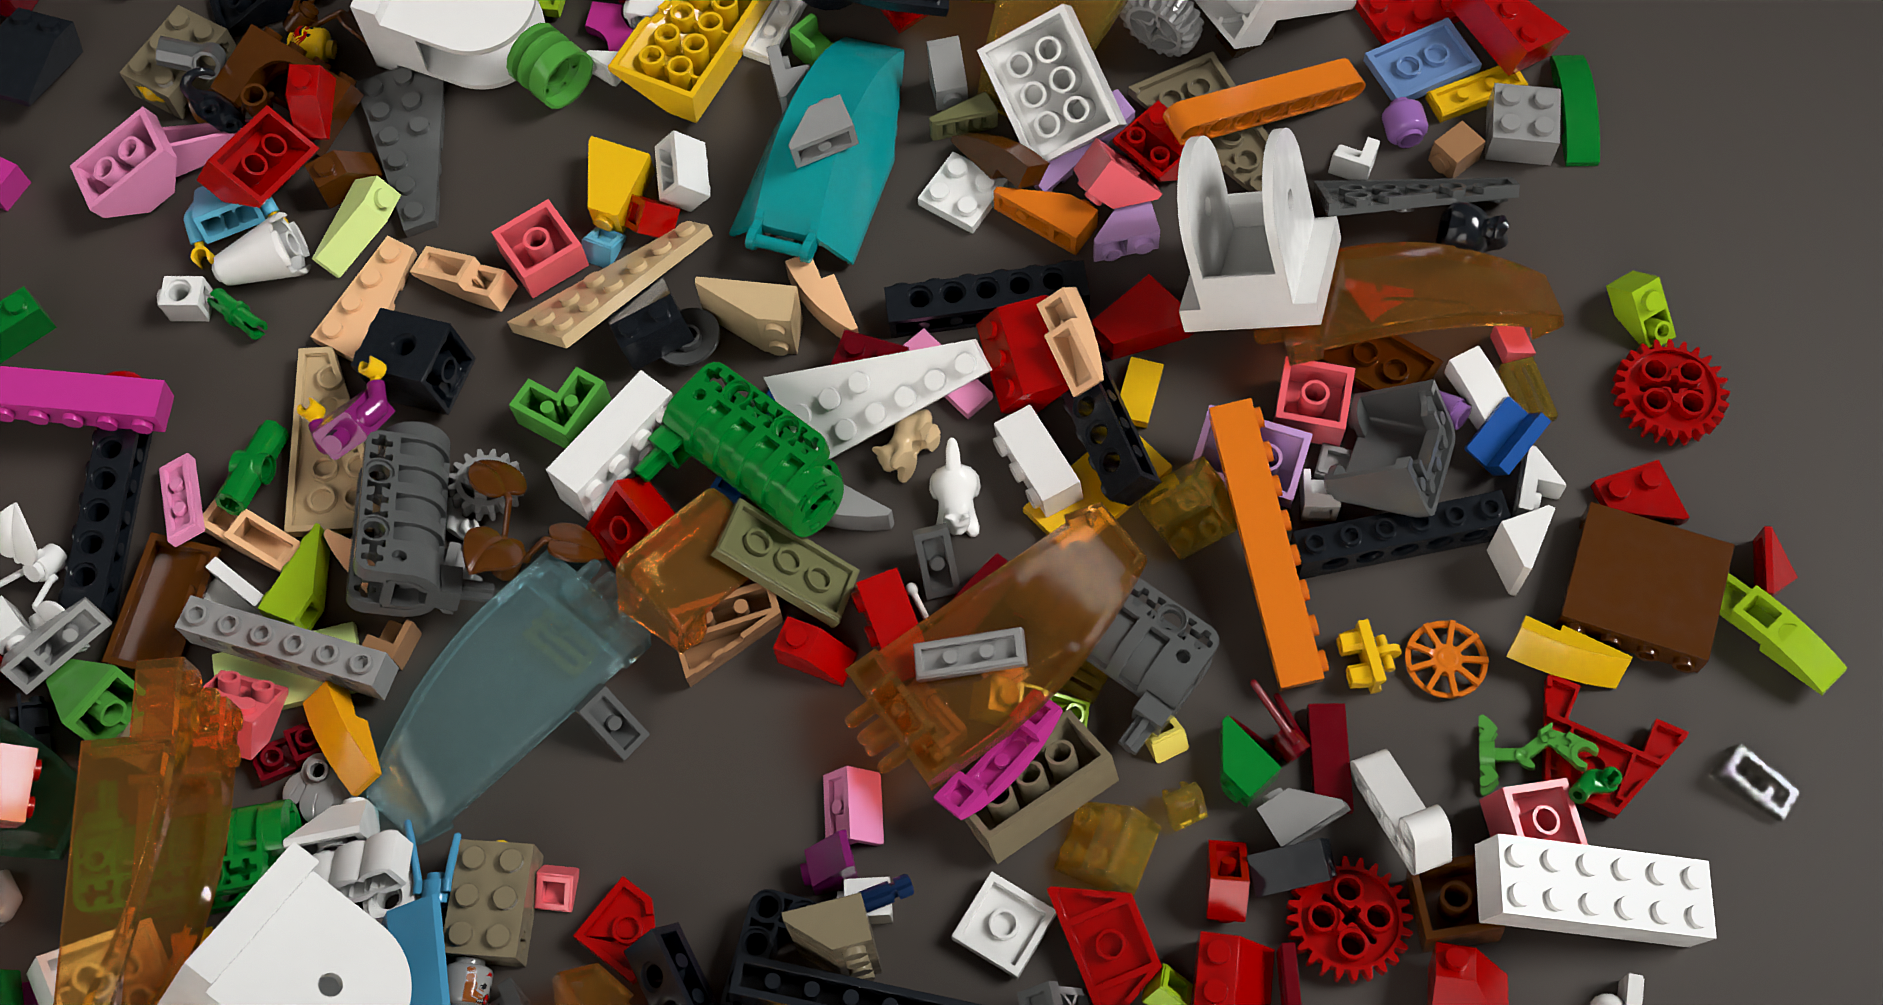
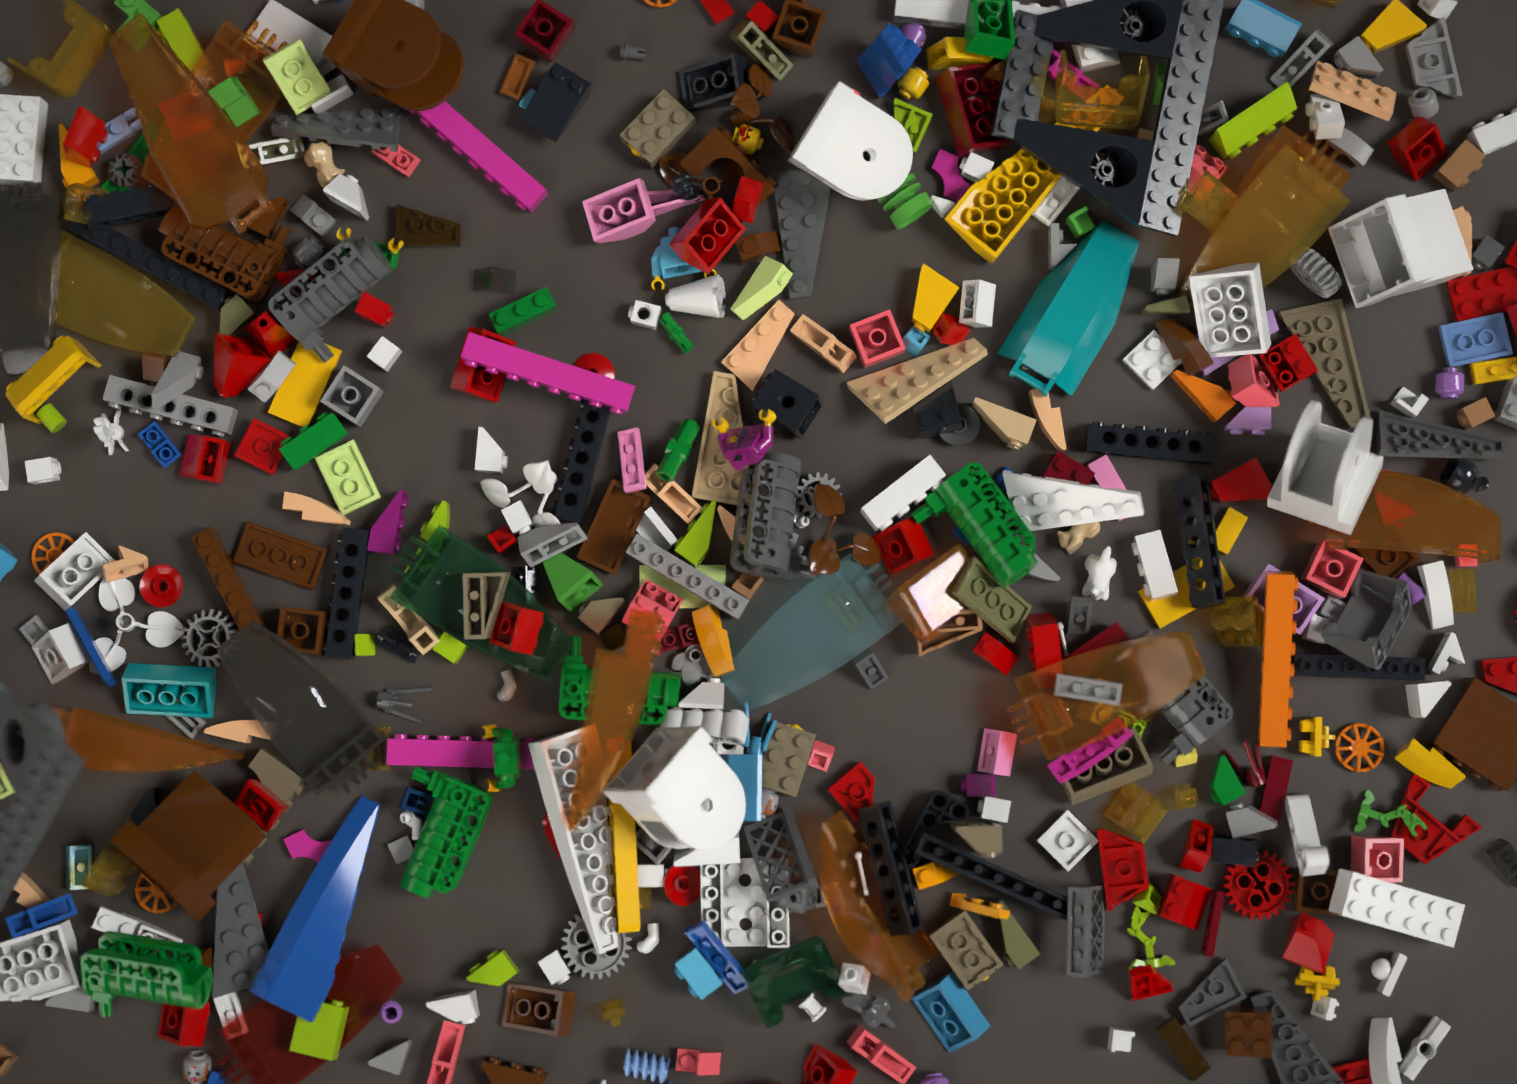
camera: 10 degrees right, 20 degrees up
dark grey piece [155,36,227,79] -> none
bright green brick [509,367,612,449] -> none
light grey slope [789,94,859,169] -> none
dark blue axle [851,874,914,913] -> none
red slope [976,295,1069,414] -> none
light nougat slope [1036,287,1104,397] -> none
orange beam [1163,58,1366,145] -> none
blue panel [1464,397,1551,476] -> none
green arm [1568,766,1623,804] -> none

